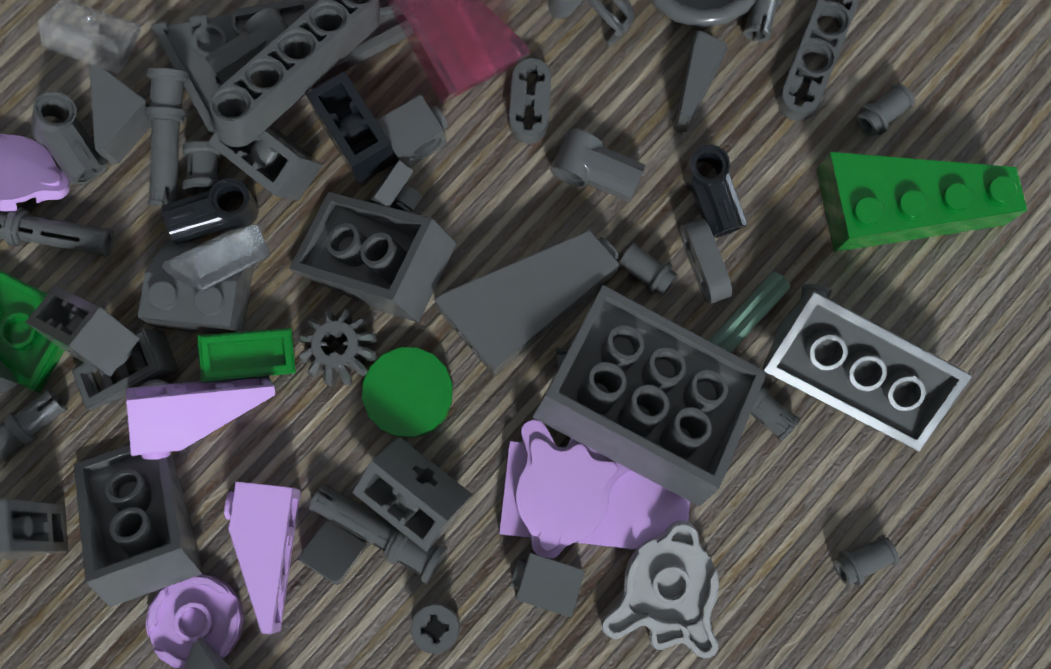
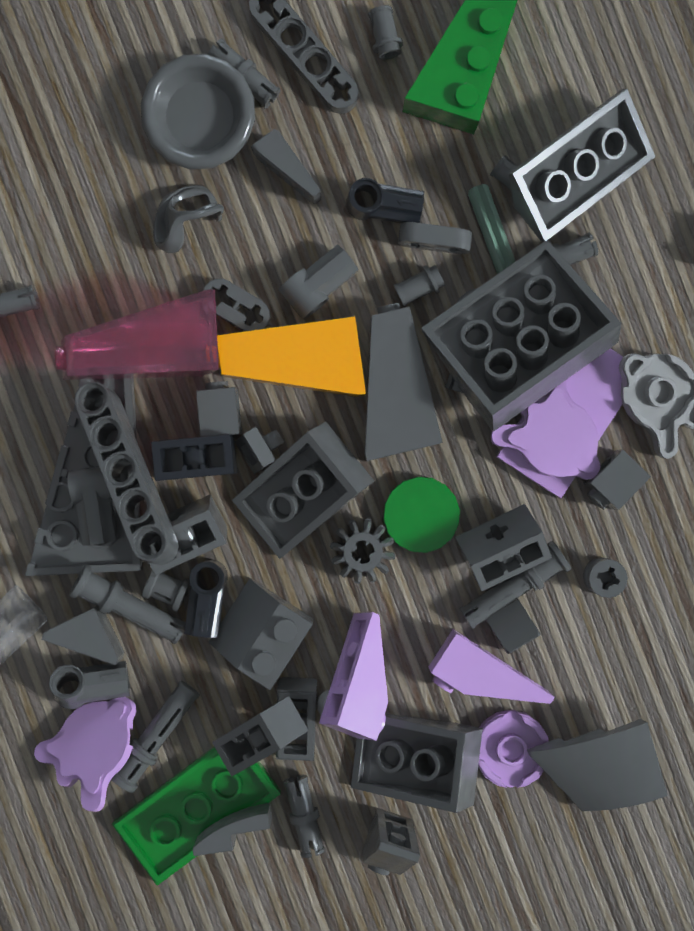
camera: 60 degrees left, 10 degrees up
clear slope [162,224,270,290] -> none
green tile [197,328,296,383] -> none
none -> light orange slope [211,316,366,397]

